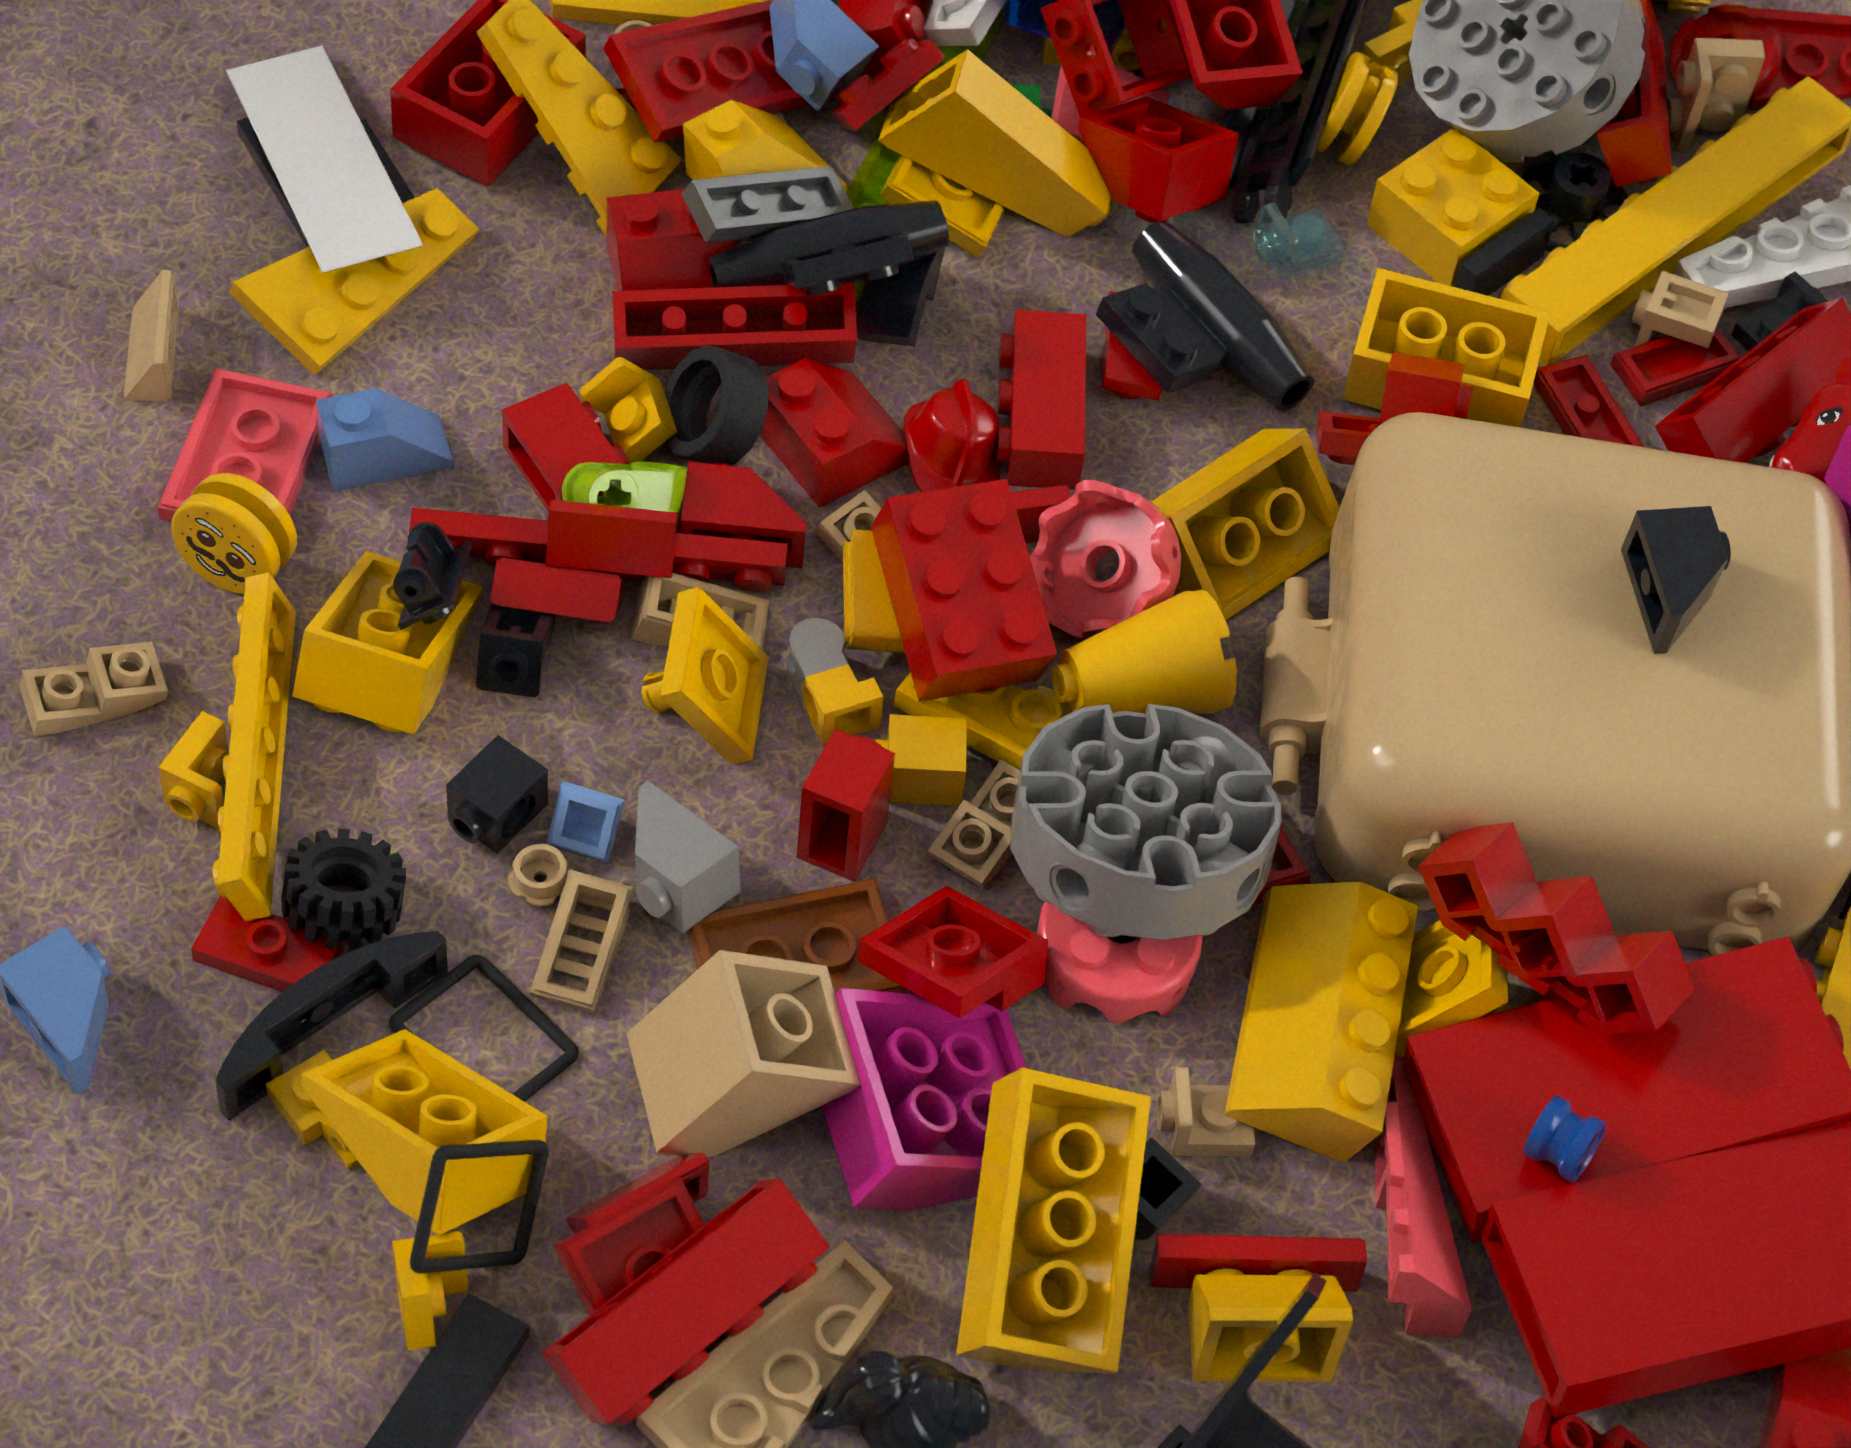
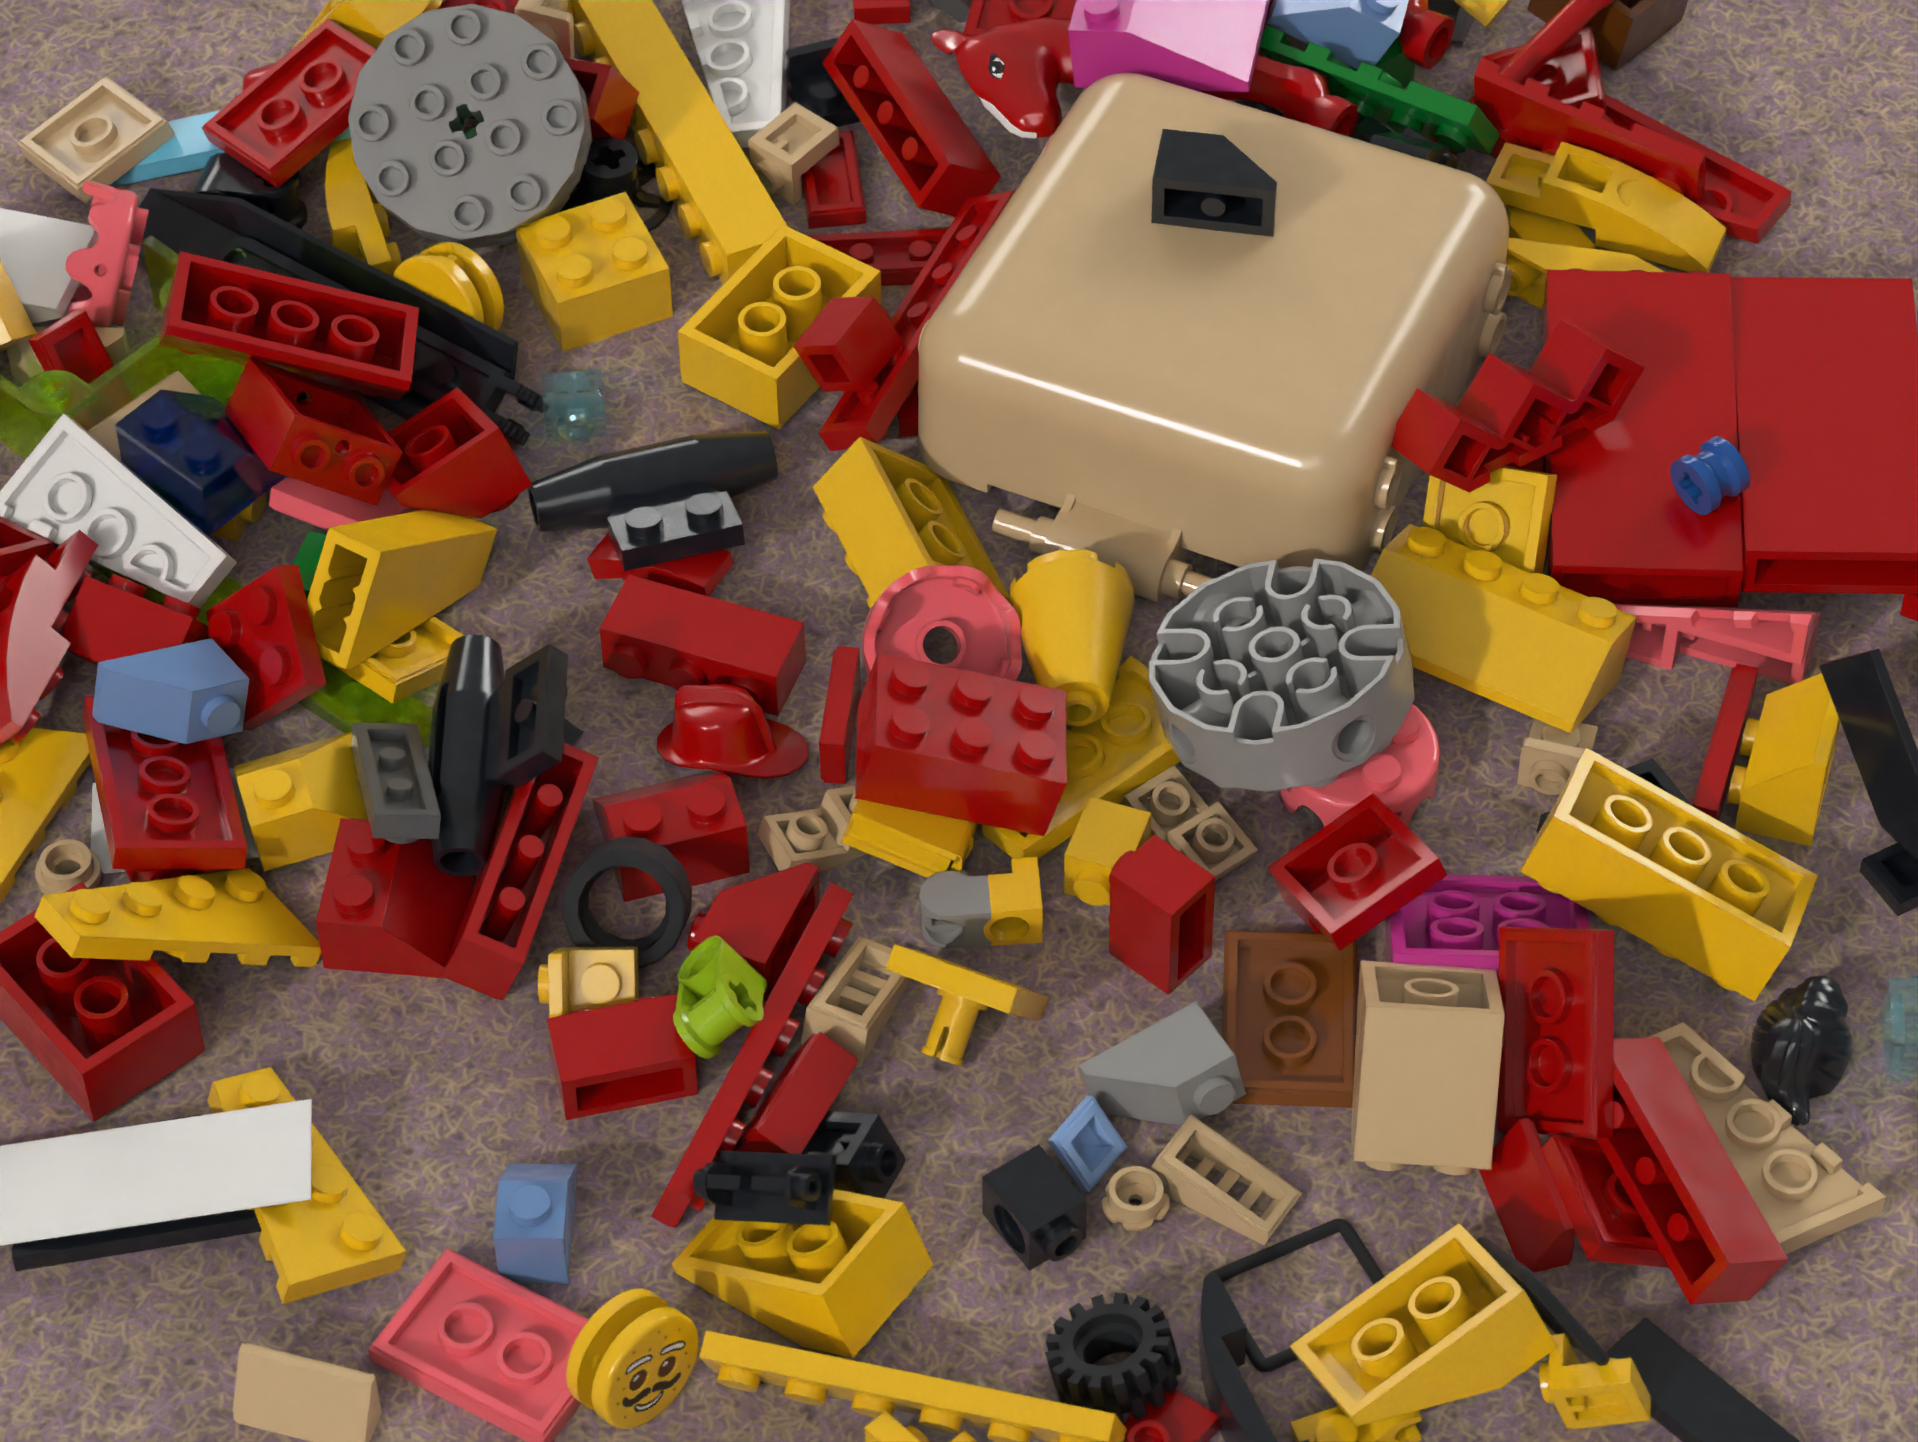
camera: 65 degrees left, 5 degrees down
red tile [546,500,678,578] -> none
black tile [1454,208,1555,296] -> none
none -> red tile [1498,927,1614,1138]

